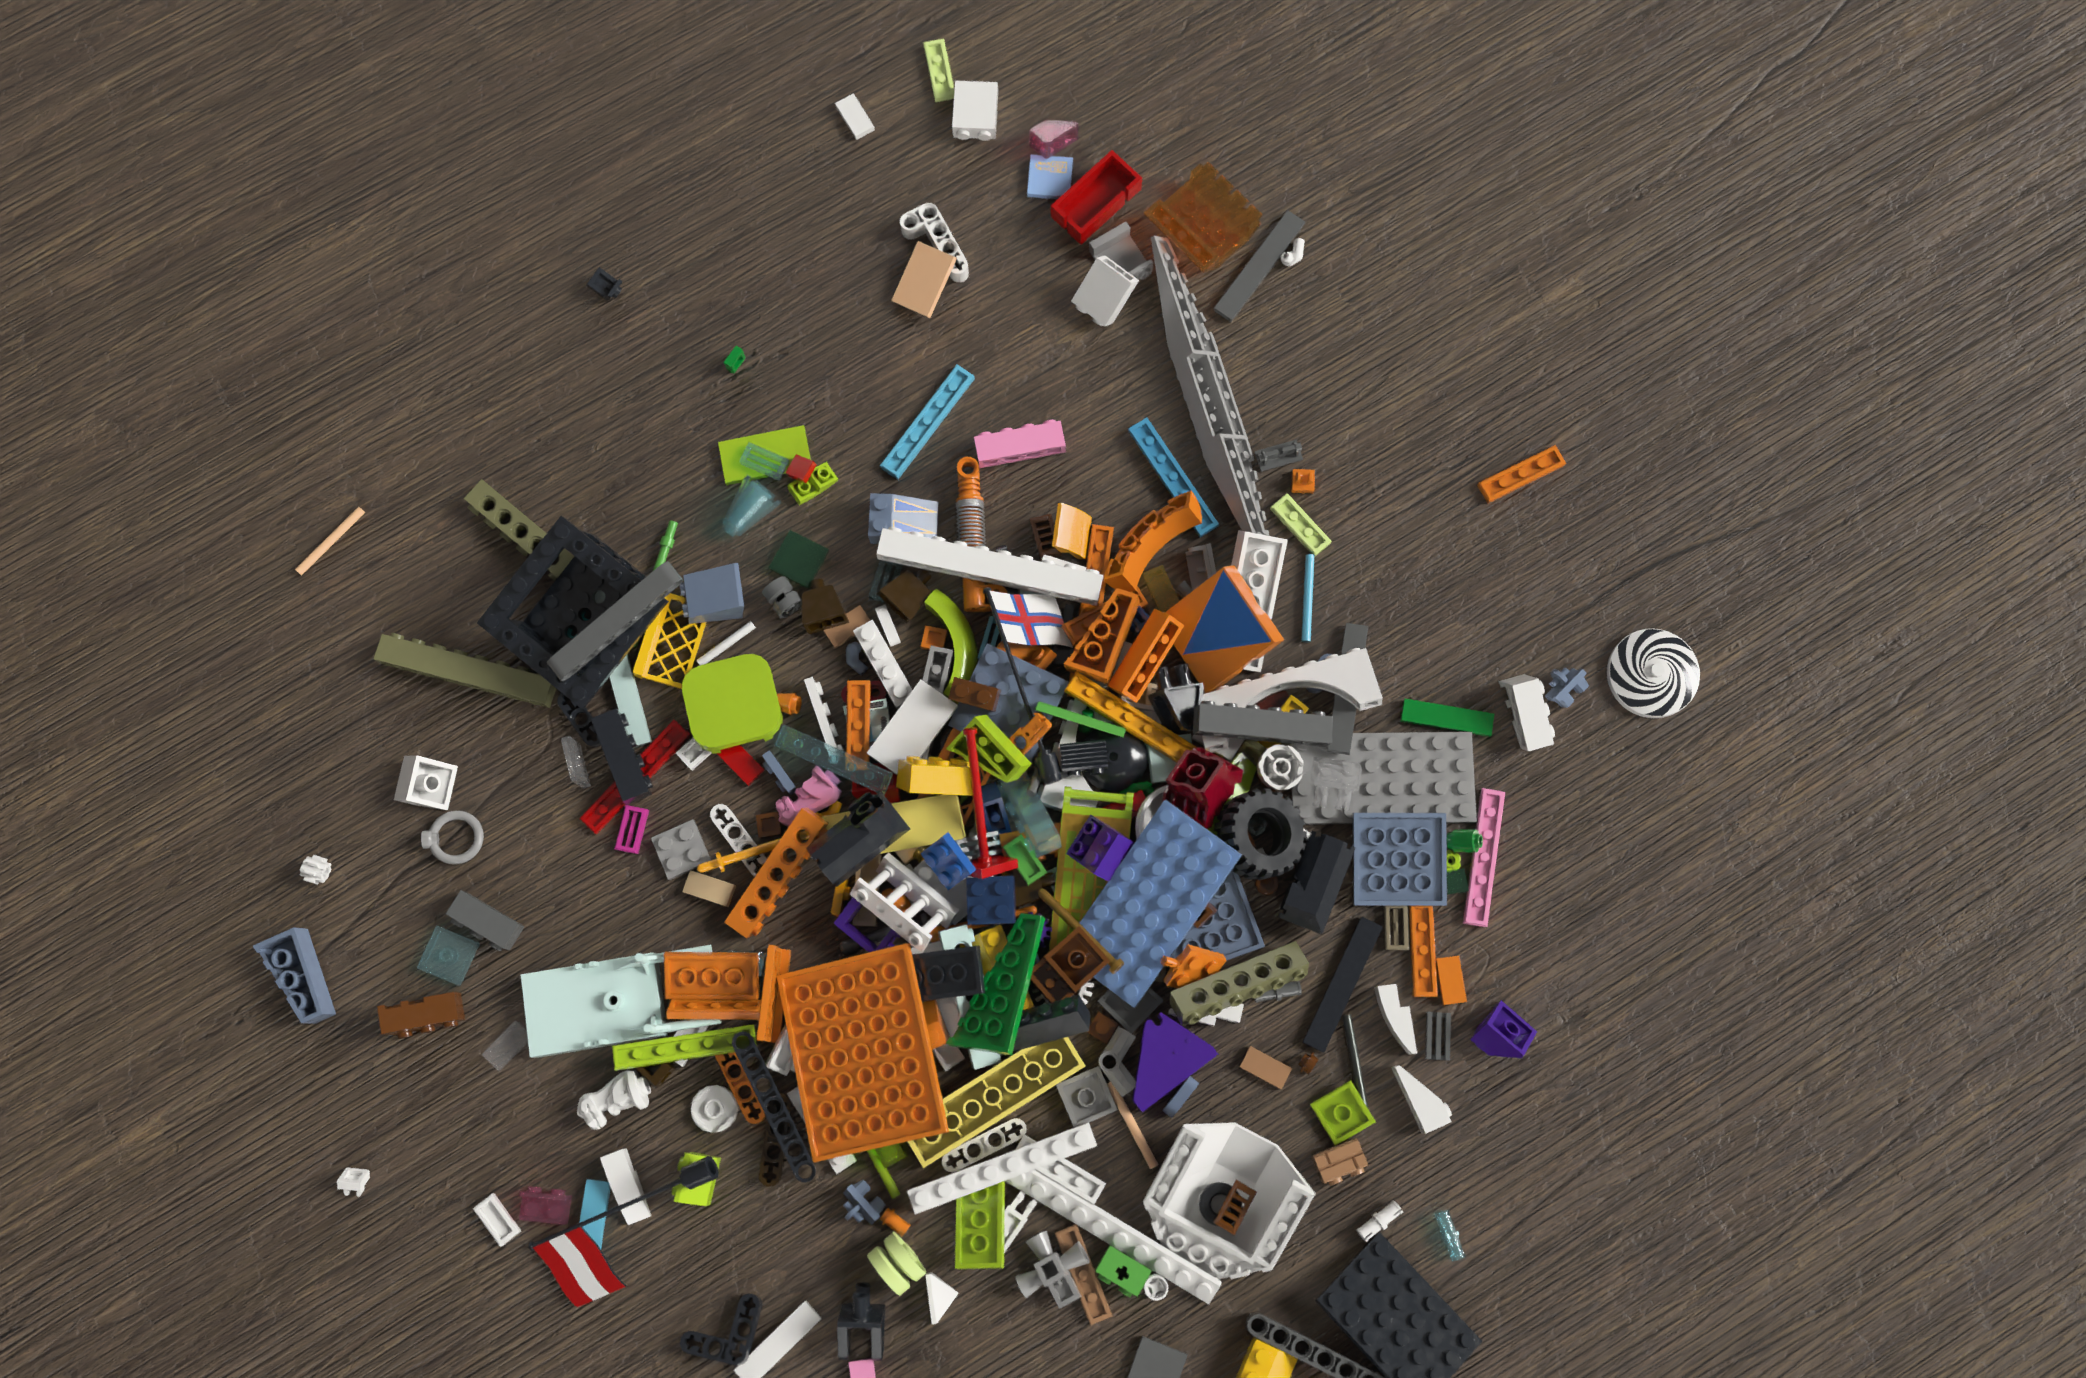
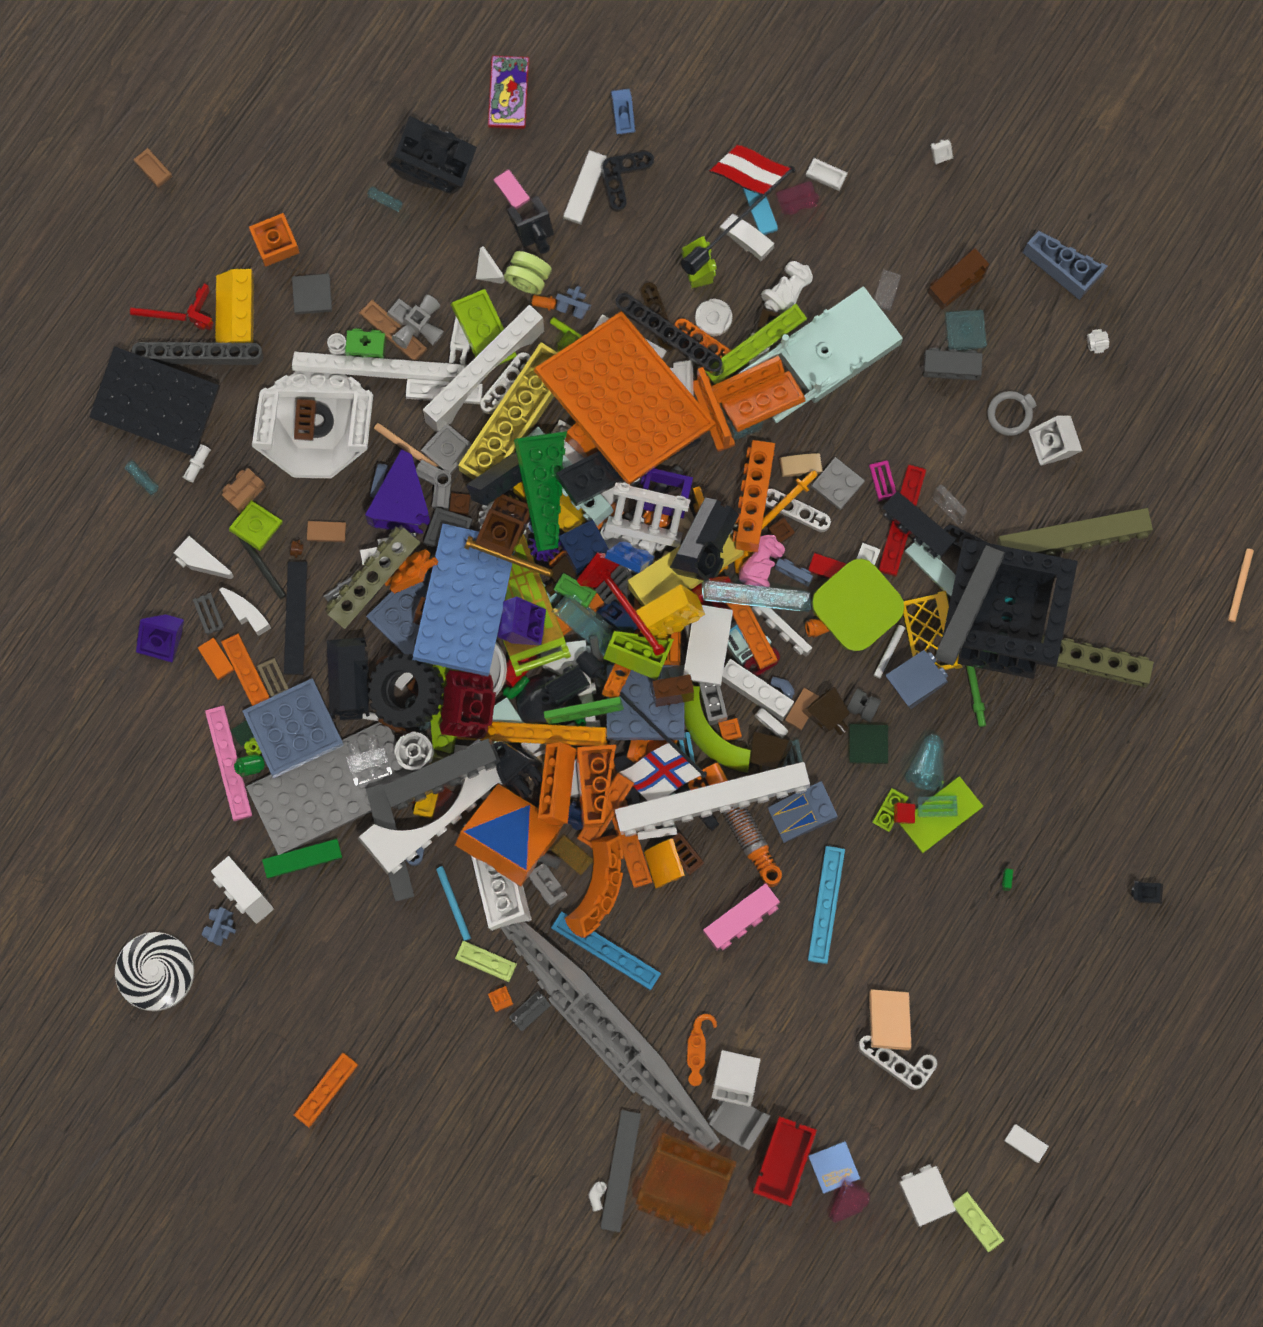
camera: 150 degrees right, 0 degrees up
none -> orange piece [687,1014,717,1086]

